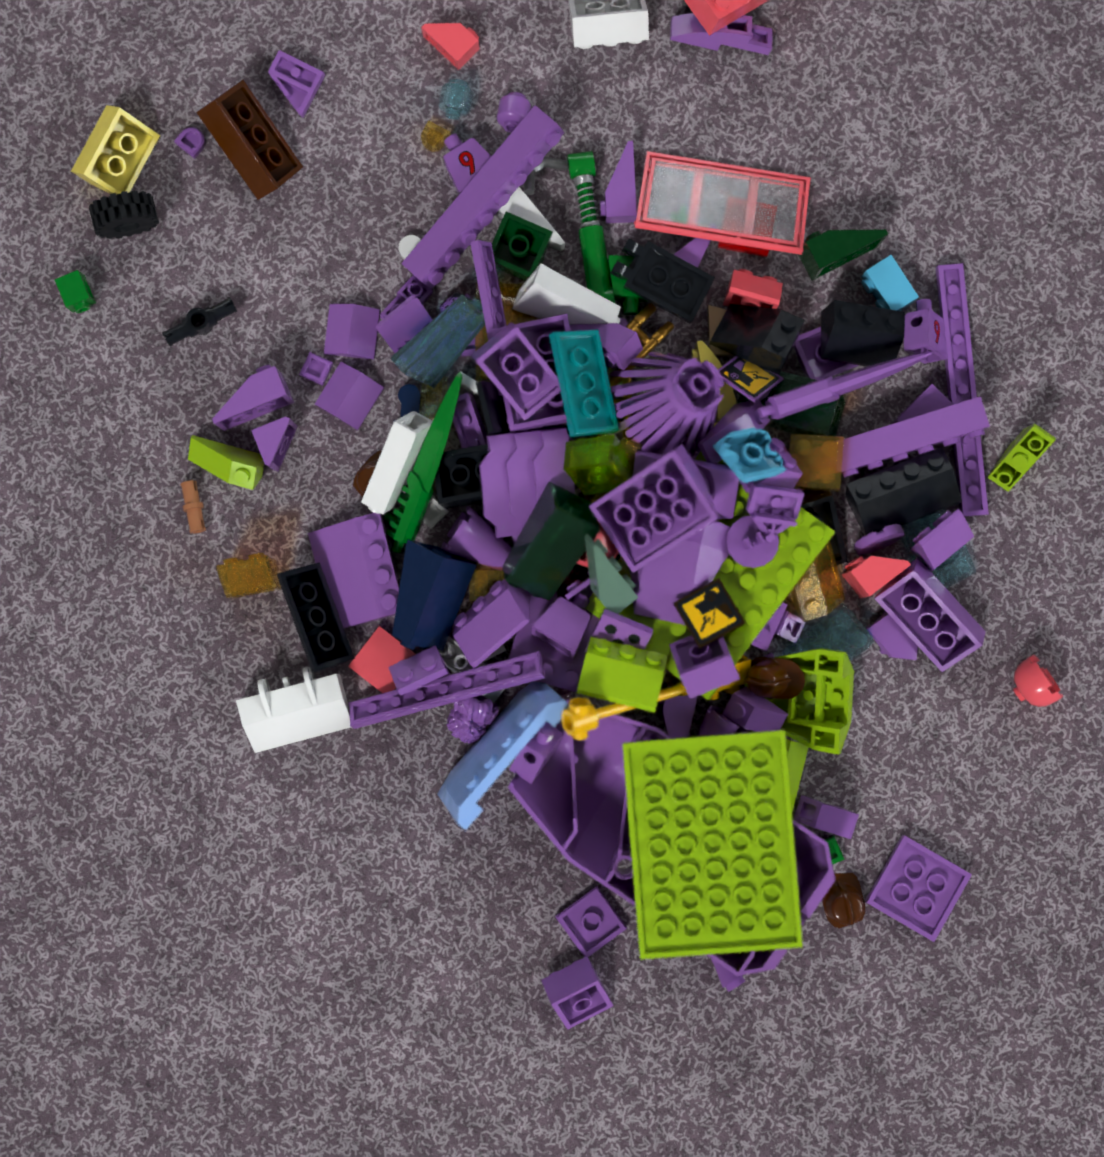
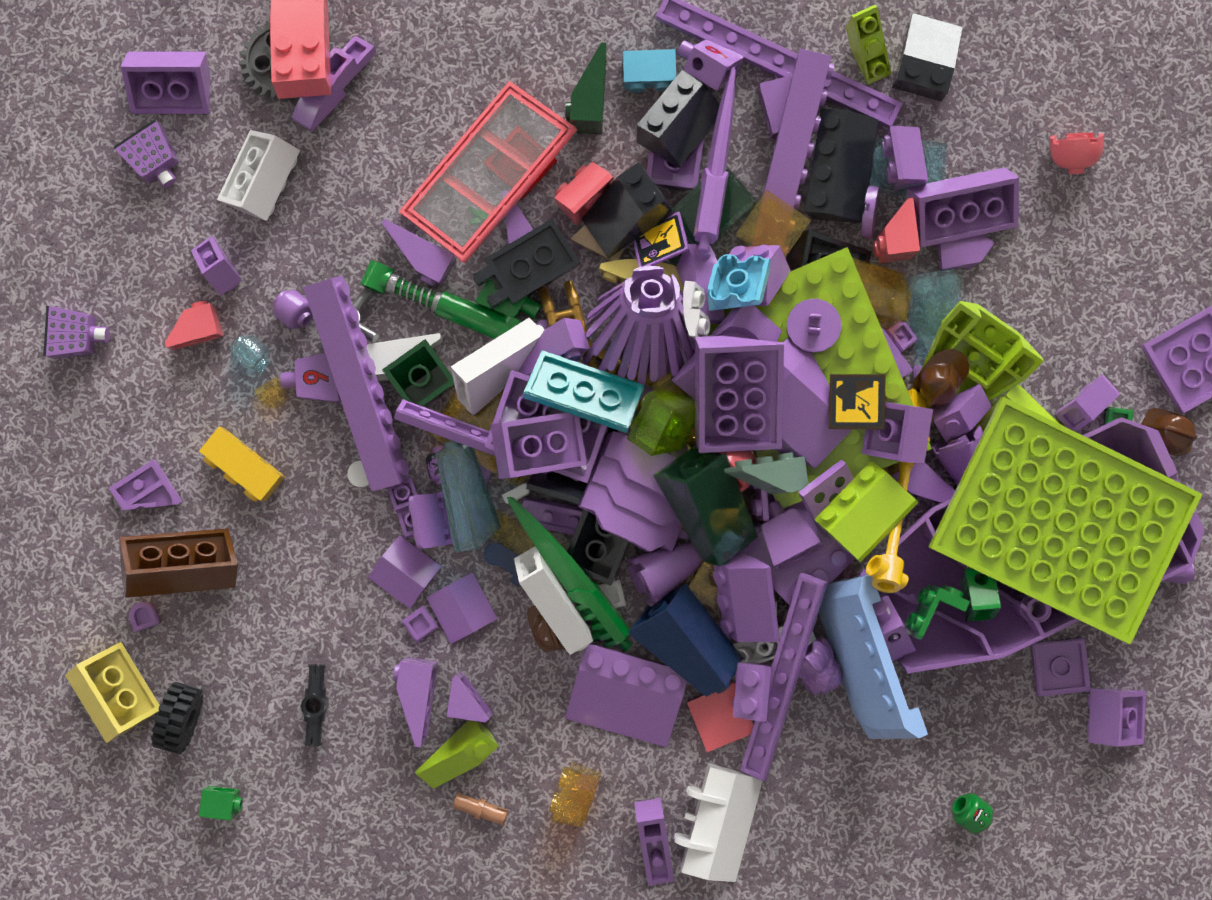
camera: 55 degrees left, 0 degrees up
black slope [276,562,355,673] -> none
medium lavender slope [746,483,804,543] -> none
none -> medium lavender slope [191,236,242,296]
none -> yellow brick [199,426,285,502]
none -> medium lavender slope [634,798,674,886]
none -> white slope [683,281,710,340]
none -> slope [892,13,963,102]
none -> green bracket [905,584,970,640]
none -> green head [952,793,993,834]
none -> green torso [961,566,1001,622]

